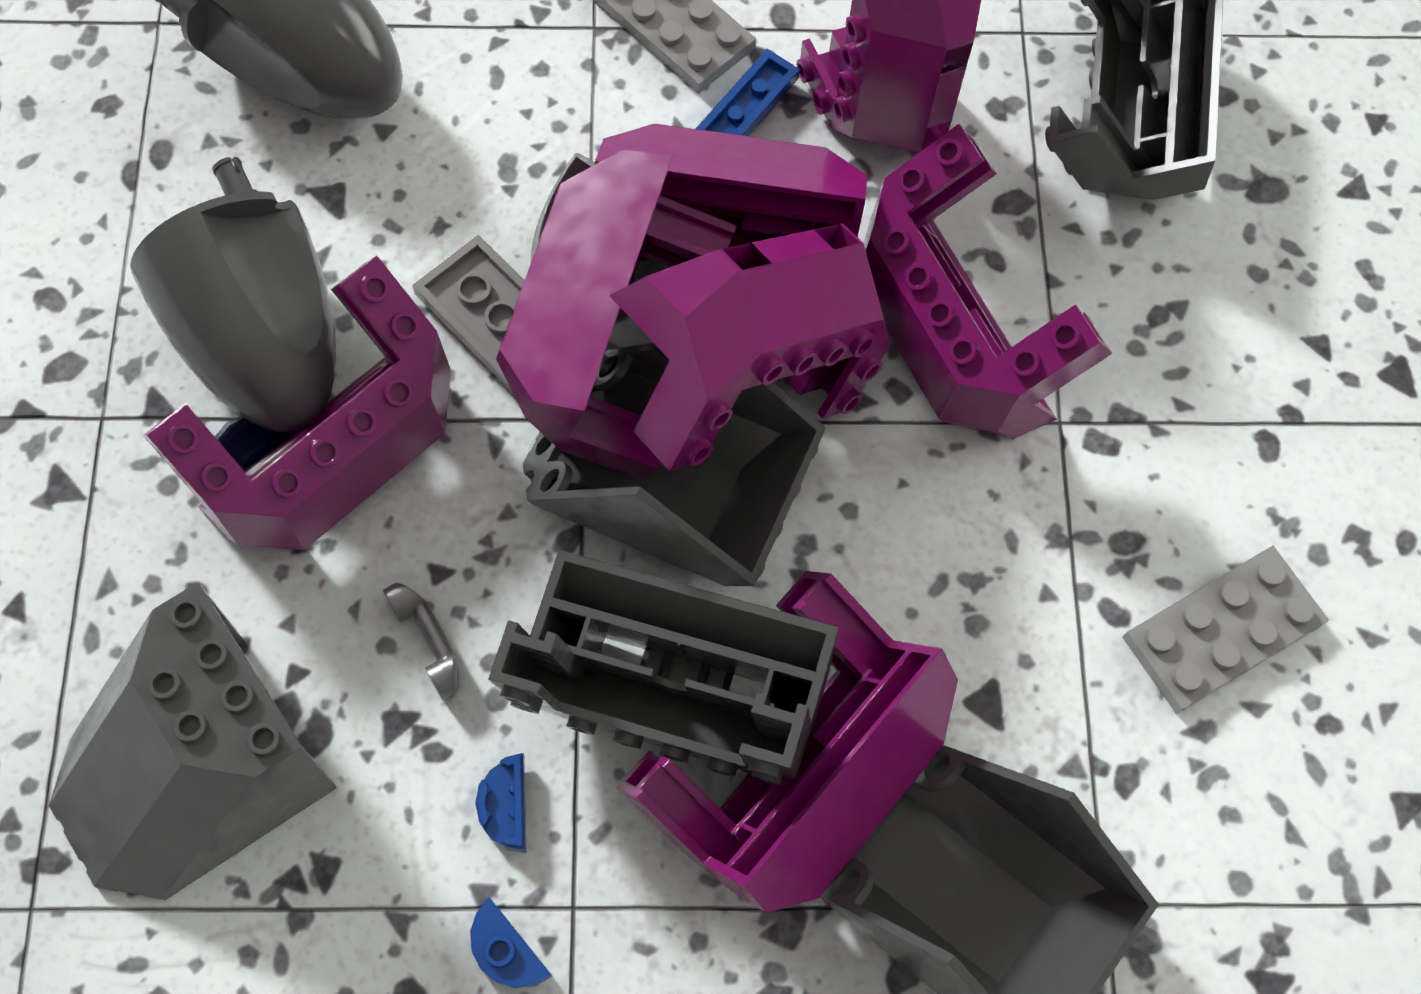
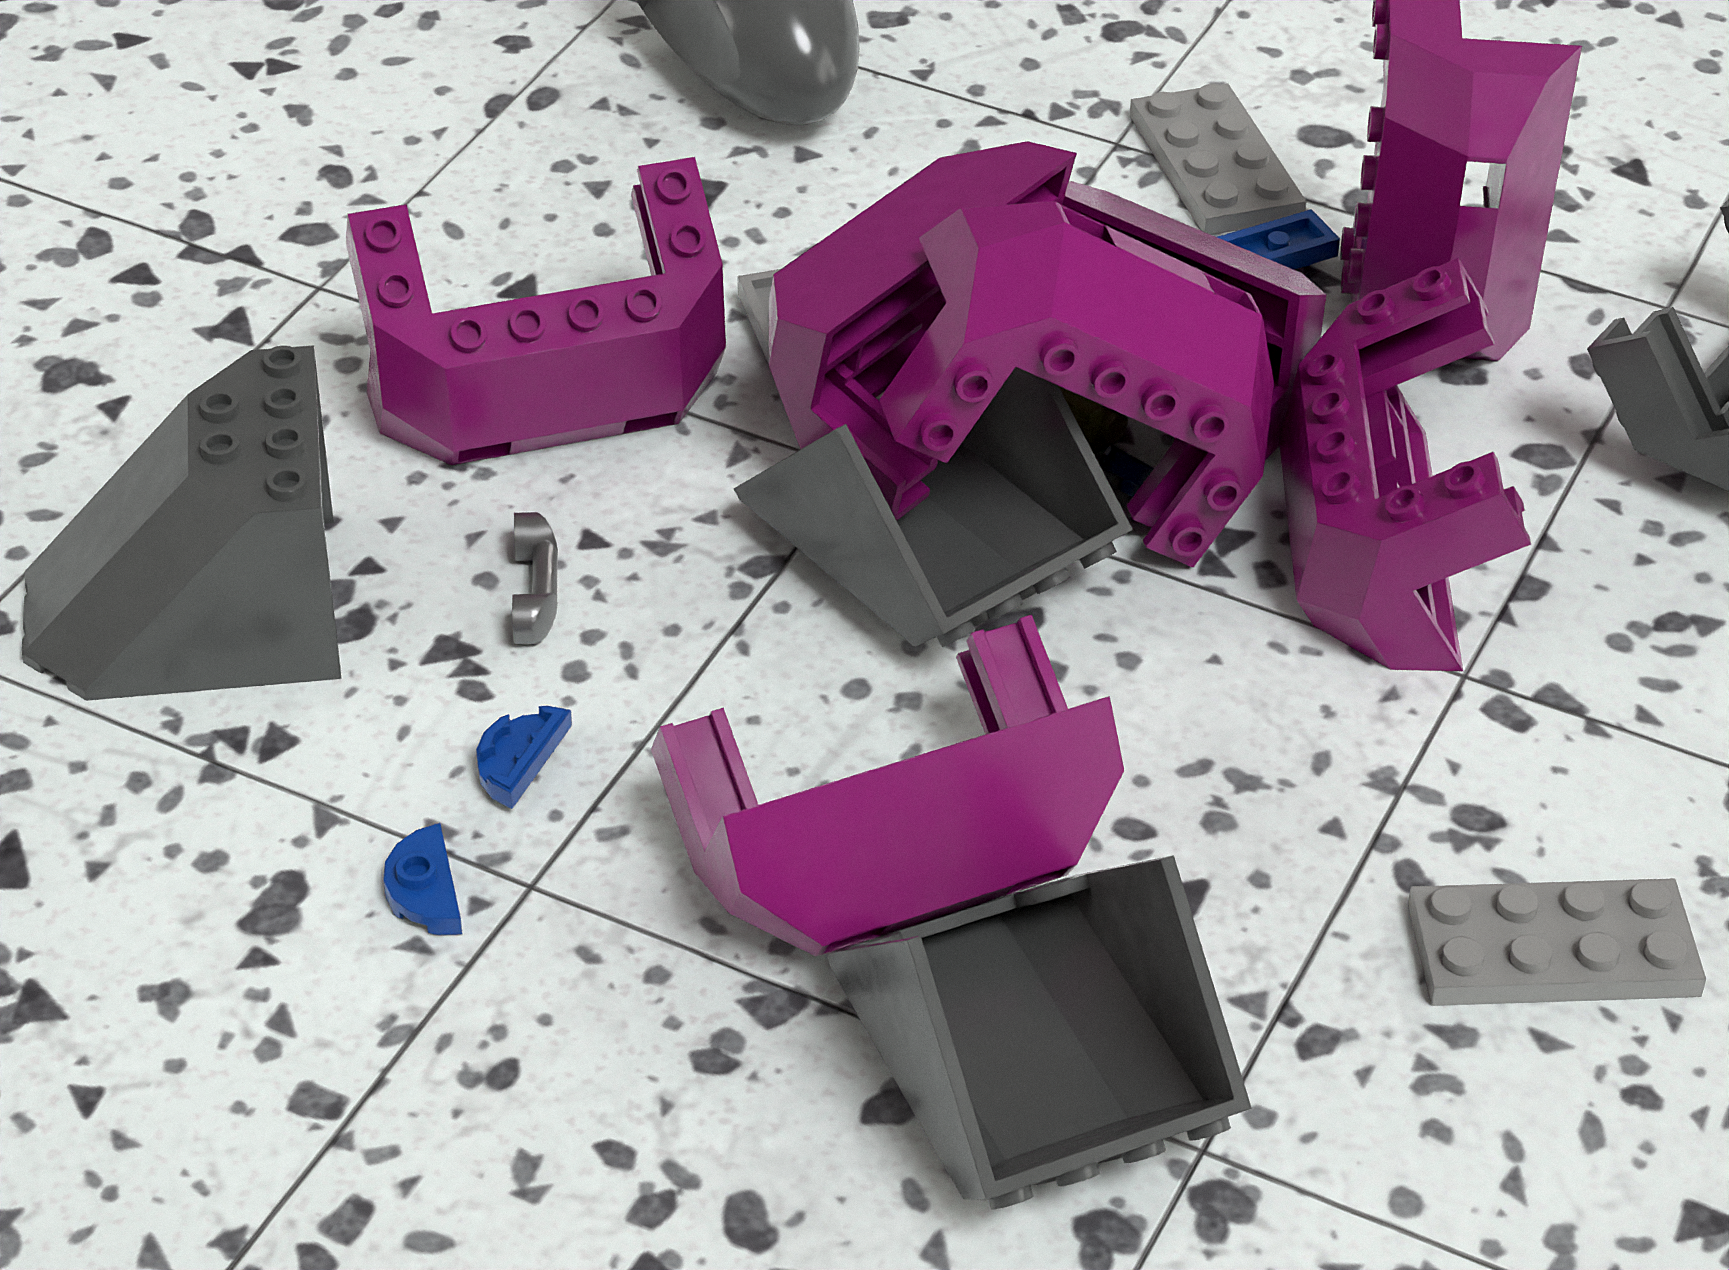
camera: 30 degrees right, 25 degrees down
dark grey windscreen [130,157,336,433] -> none
dark grey wedge [488,550,839,785] -> none

